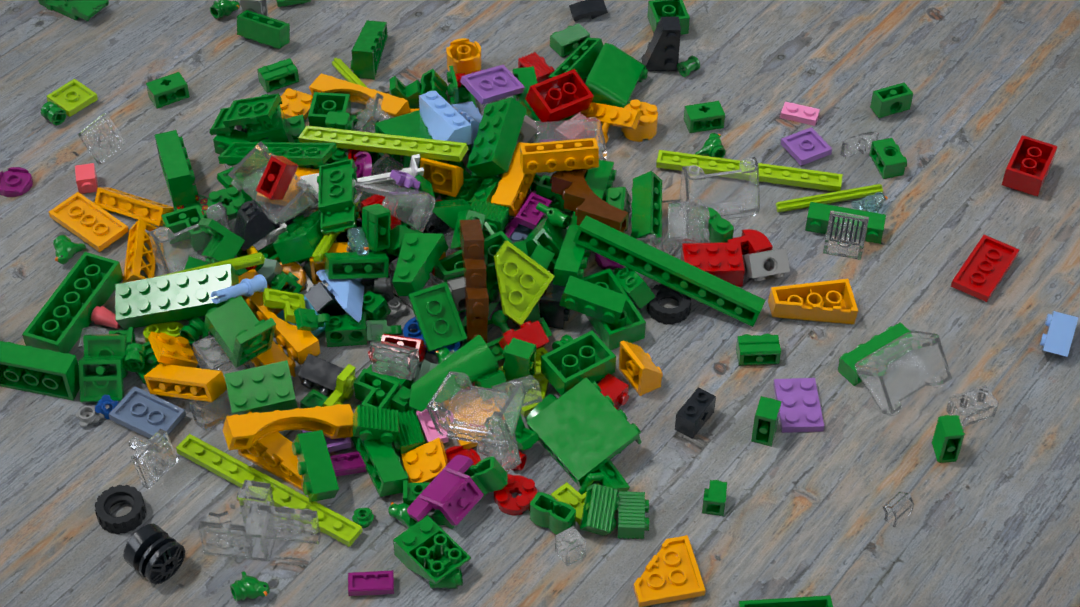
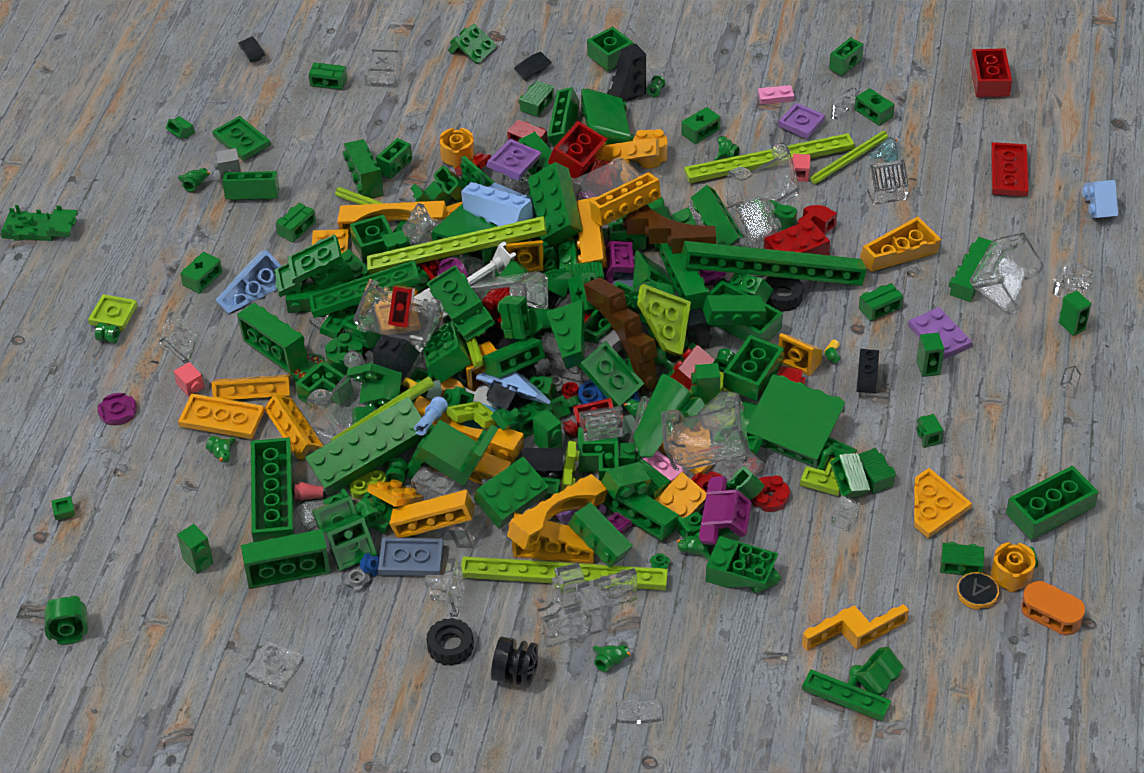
camera: 25 degrees left, 0 degrees up
clear light blue animal [346,227,369,256] -> none
magenta plate [348,570,394,596] -> none
medium lavender plate [390,170,421,190] -> none
green brick [530,492,576,537] -> none
green piece [536,202,571,229] -> none
light grey brick [744,249,790,281] -> none
green brick [805,202,886,244] -> none
none -> light blue wedge [215,250,281,313]
none -> green brick [376,138,413,179]
none -> green brick [533,409,563,448]
none -> red plate [562,382,579,398]
none -> coral brick [791,154,810,182]
none -> green arm [824,339,841,364]

